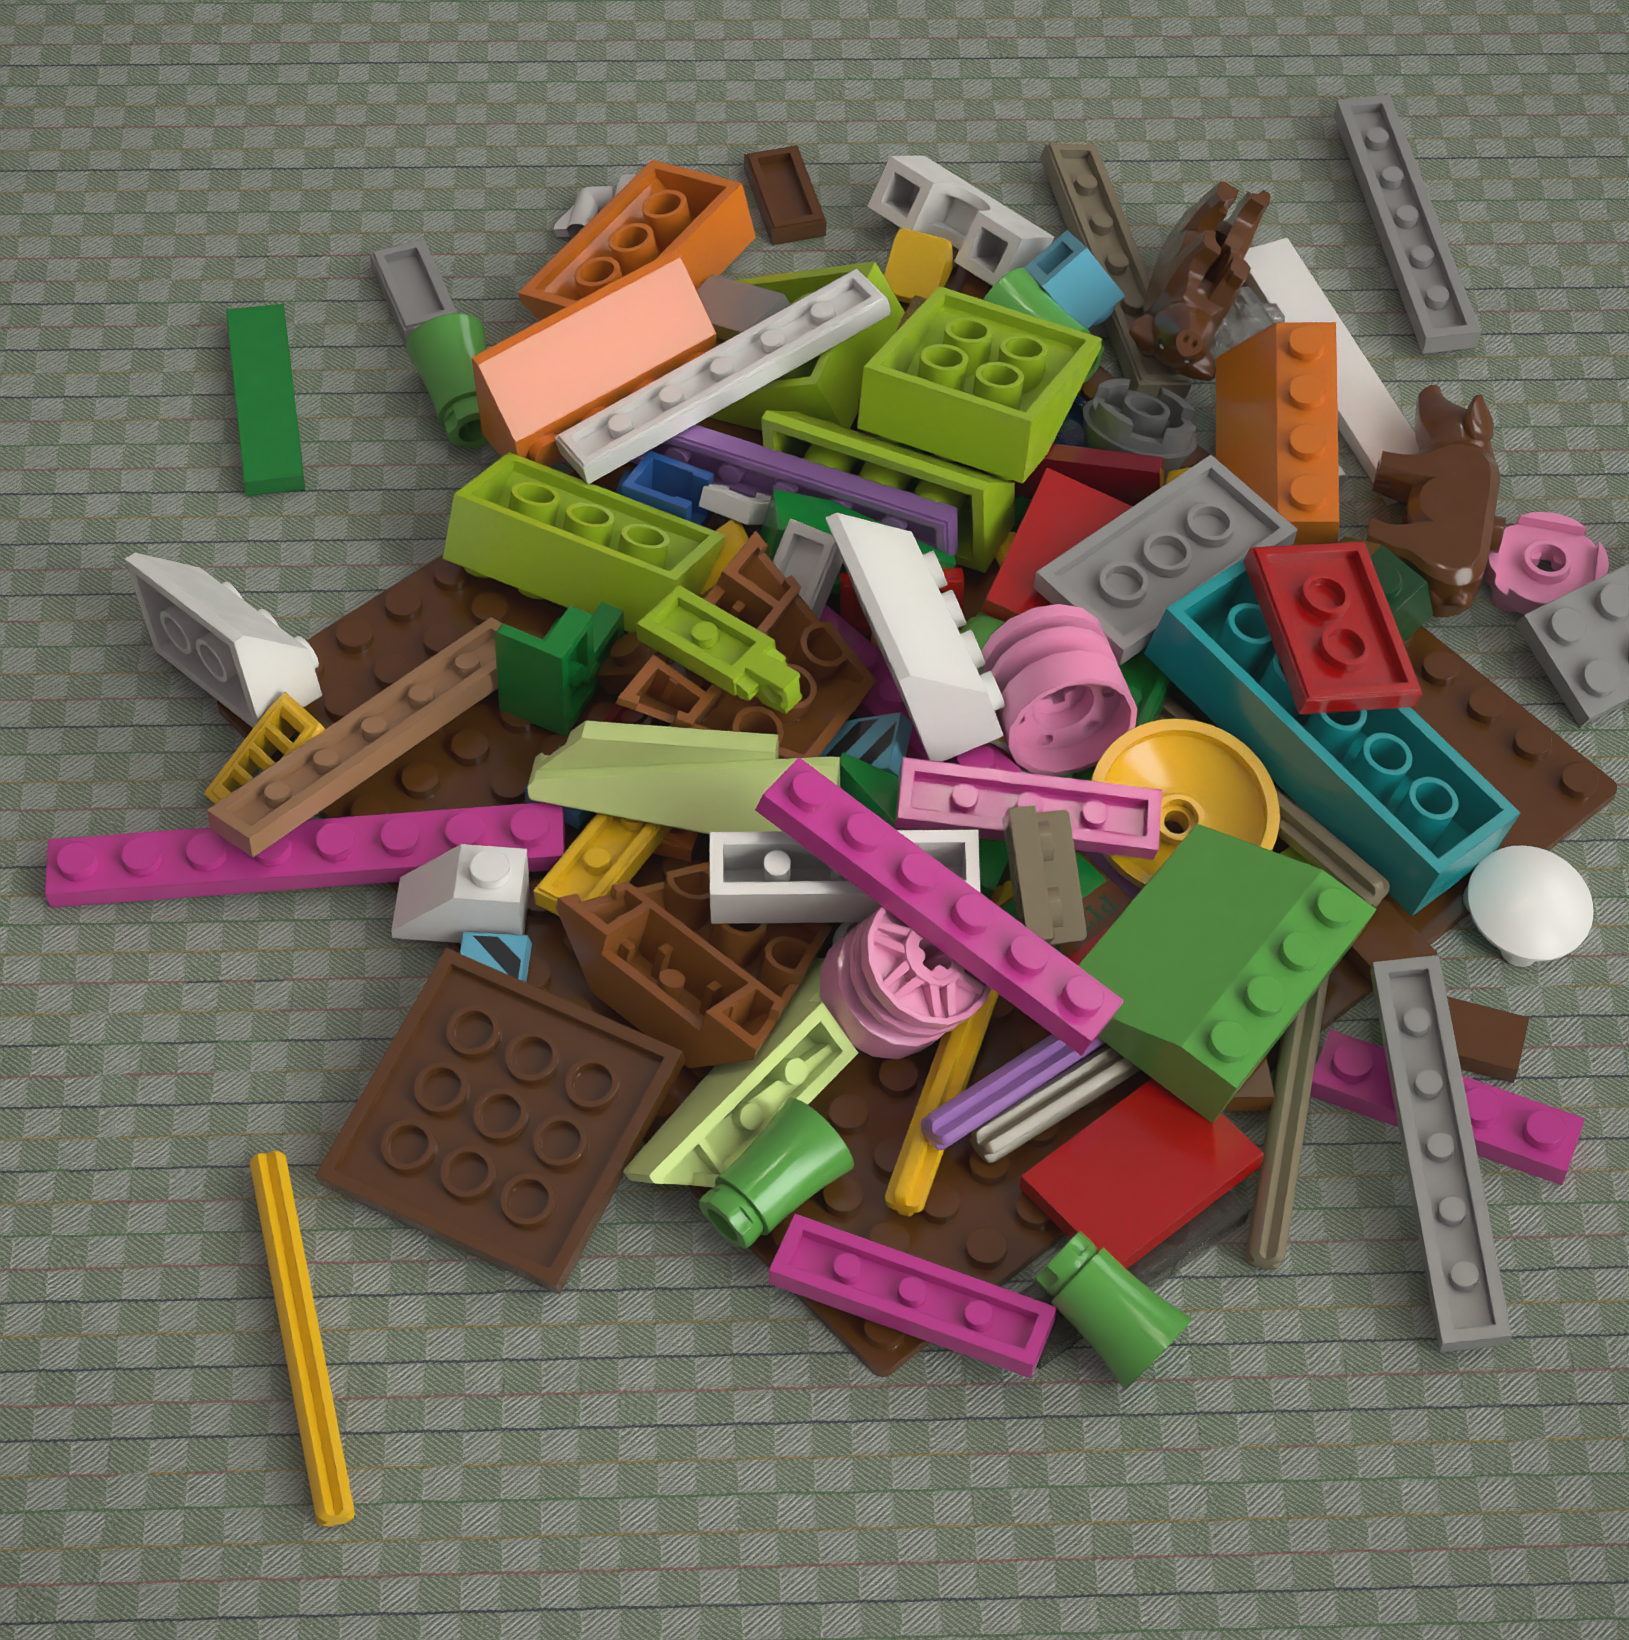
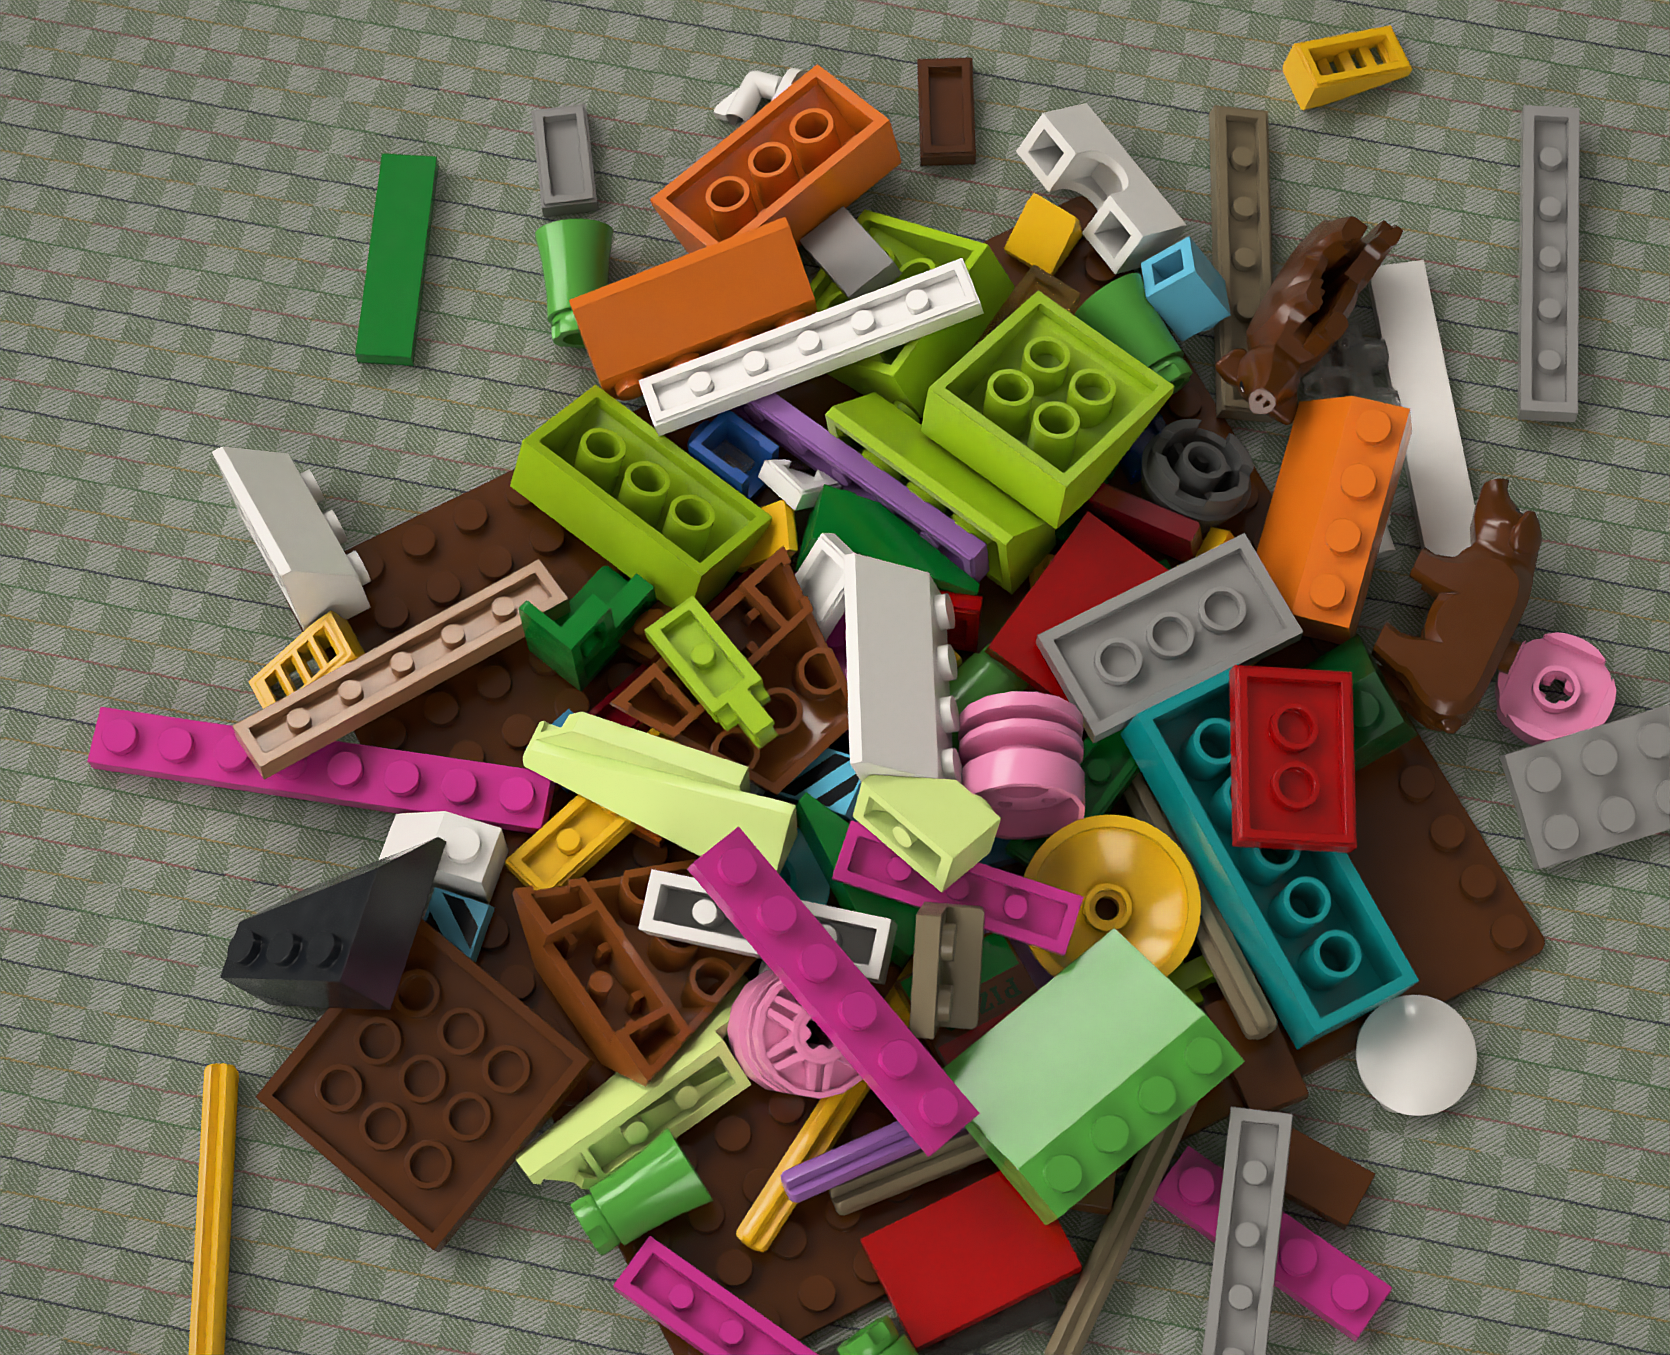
camera: 20 degrees right, 15 degrees up
none -> black wedge [220,837,446,1010]
none -> yellowish green slope [853,774,1001,893]
none -> yellow slope [1283,25,1412,110]

